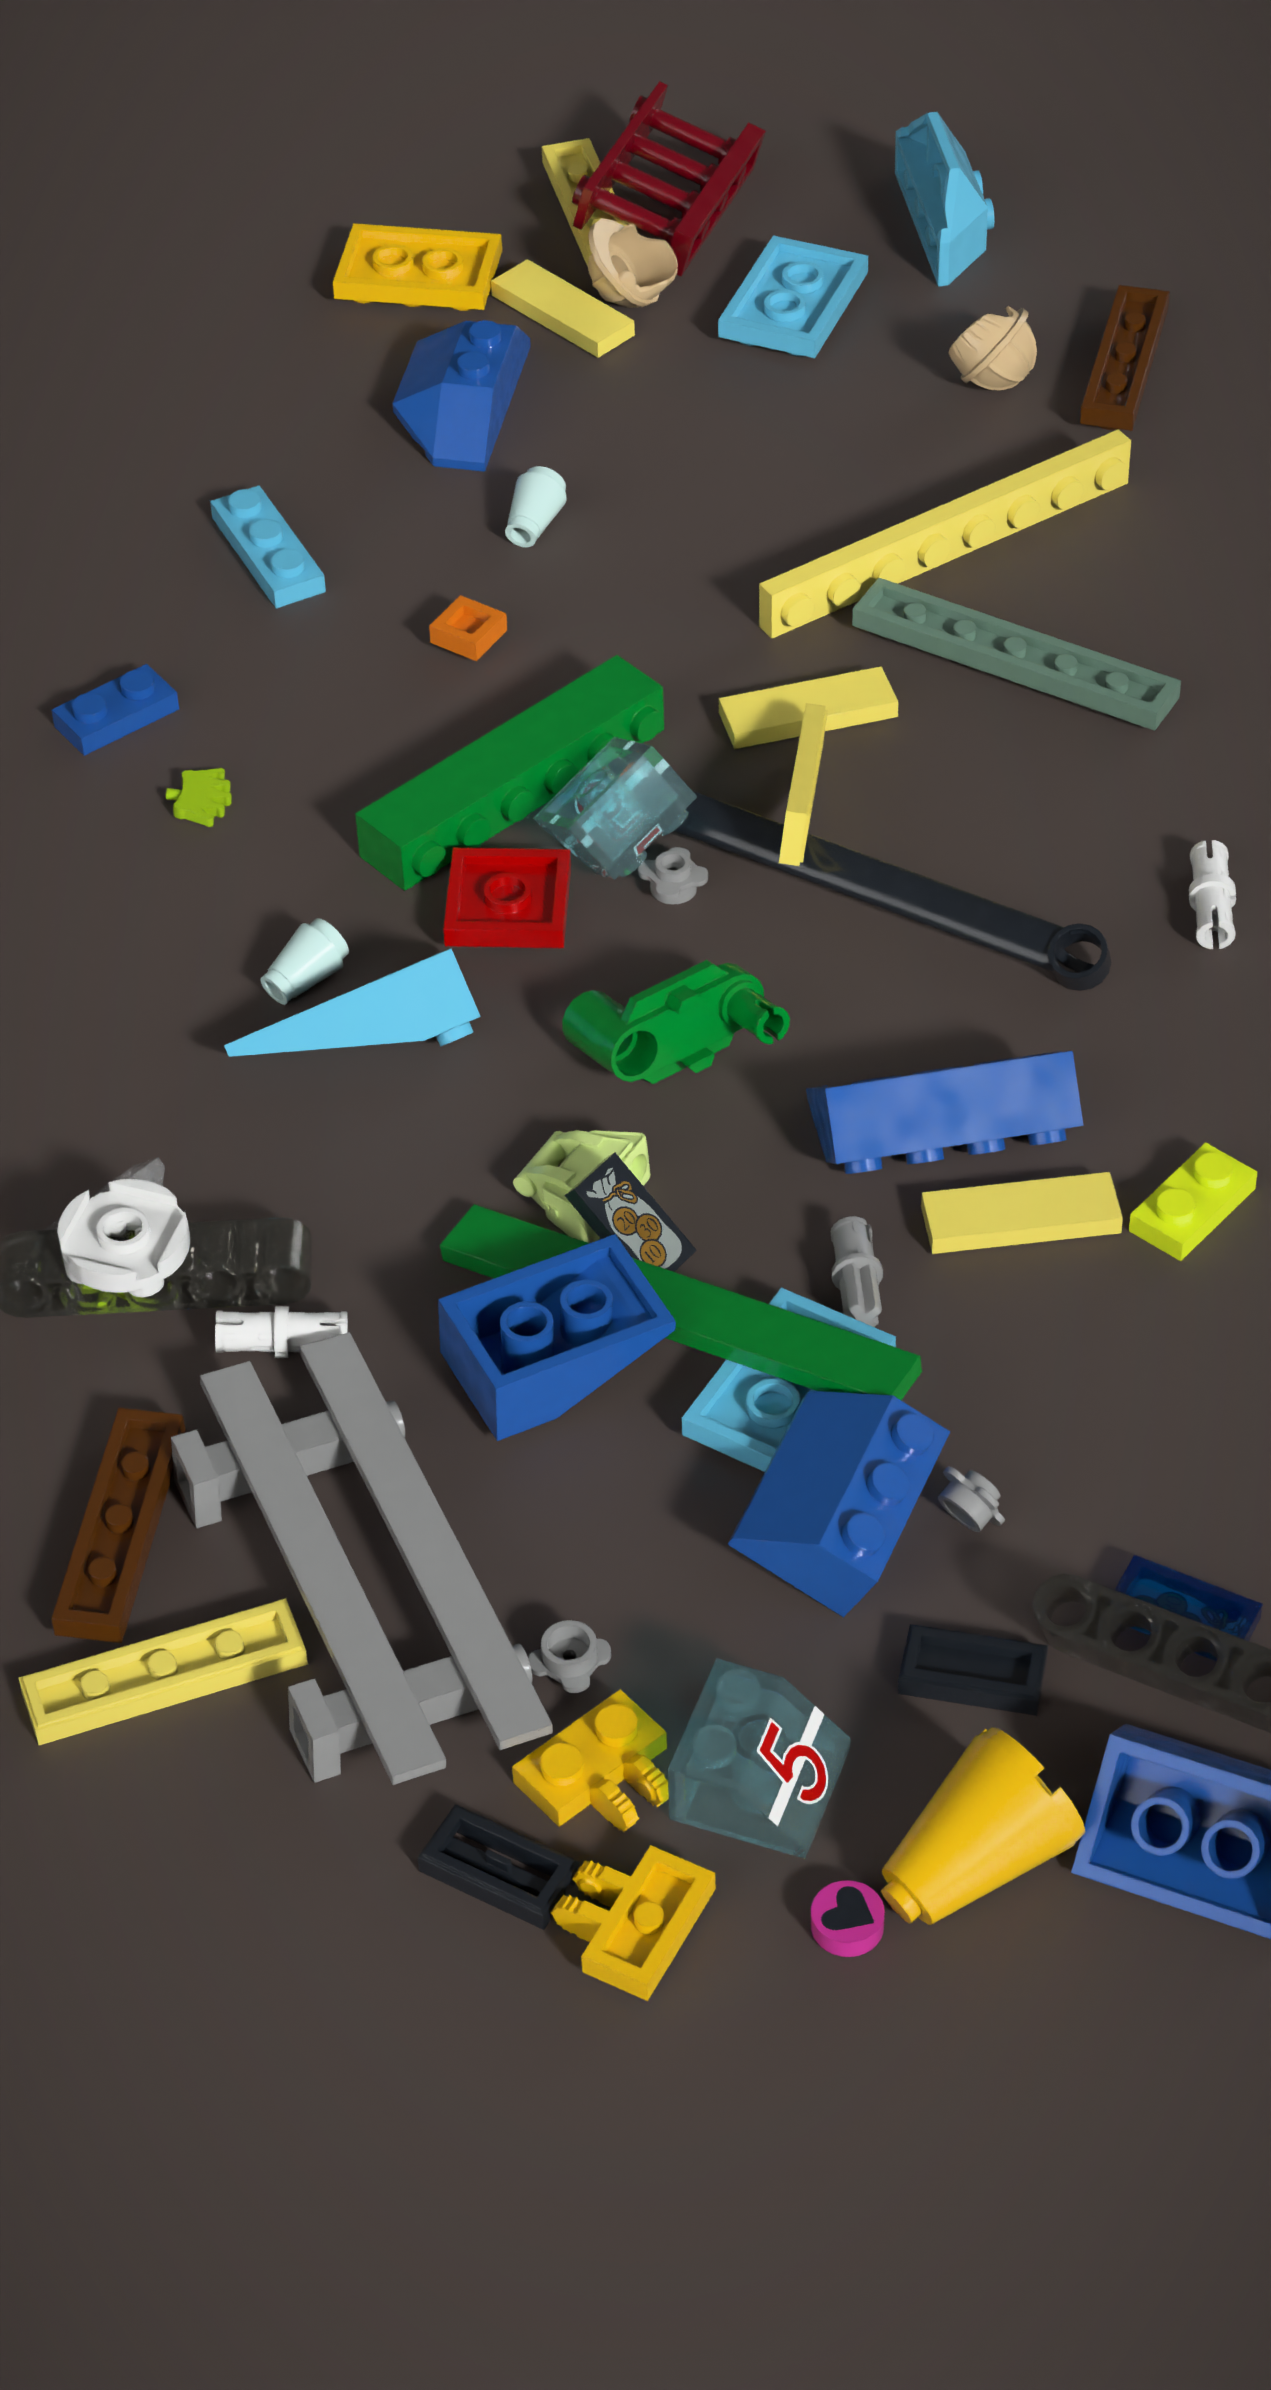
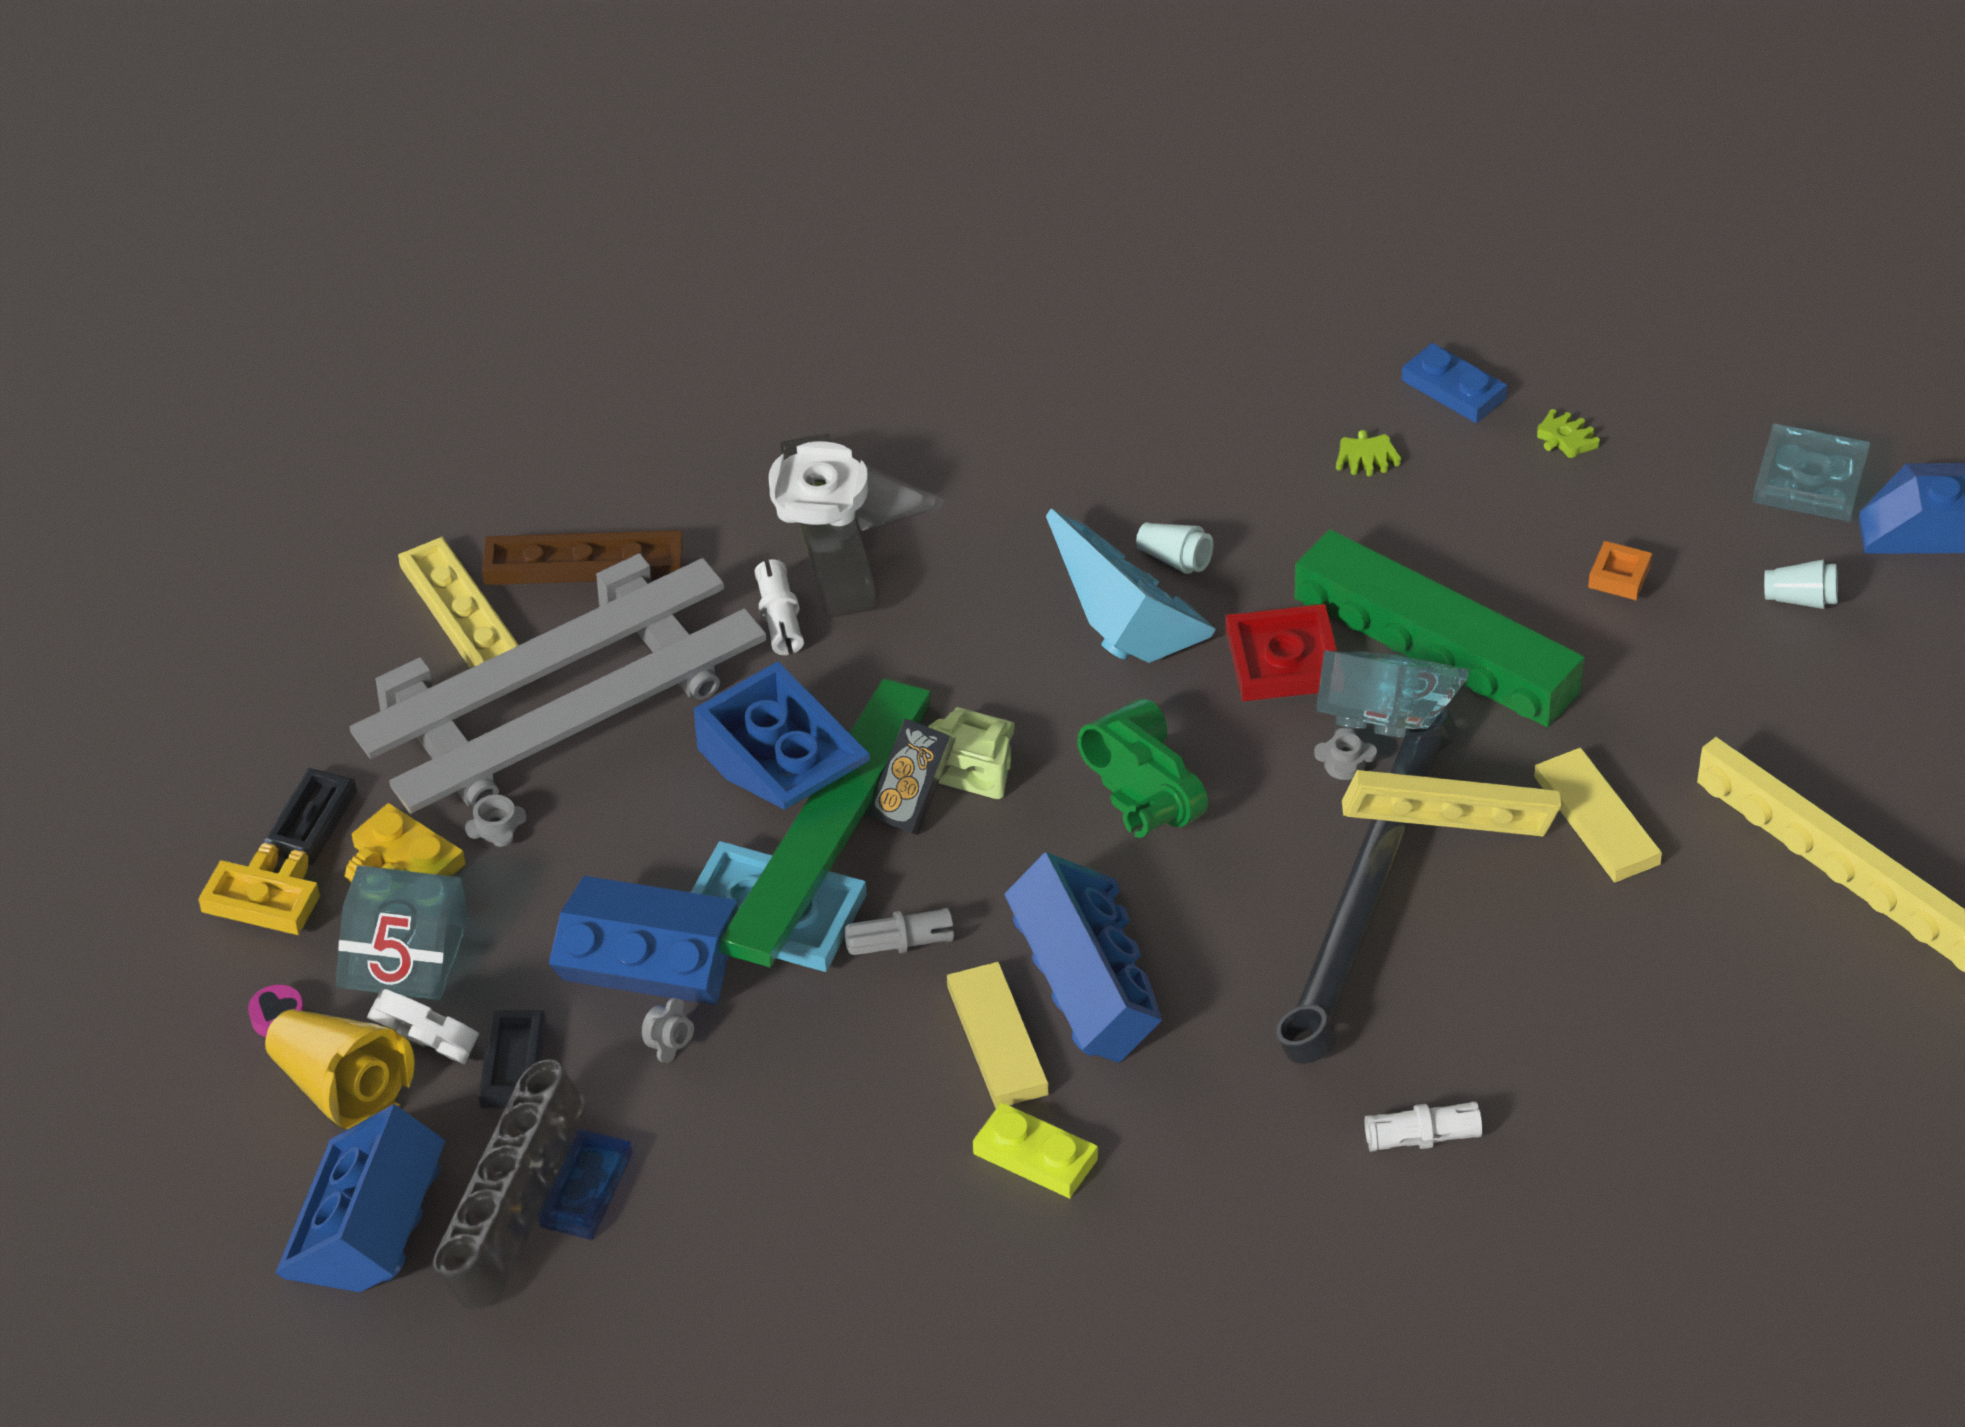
camera: 80 degrees right, 0 degrees up
medium azure plate [210,485,326,608] -> none
sand green plate [852,578,1181,731] -> none
none -> white plate [367,989,479,1064]
none -> lime piece [1537,409,1600,458]
none -> clear light blue plate [1752,423,1870,522]

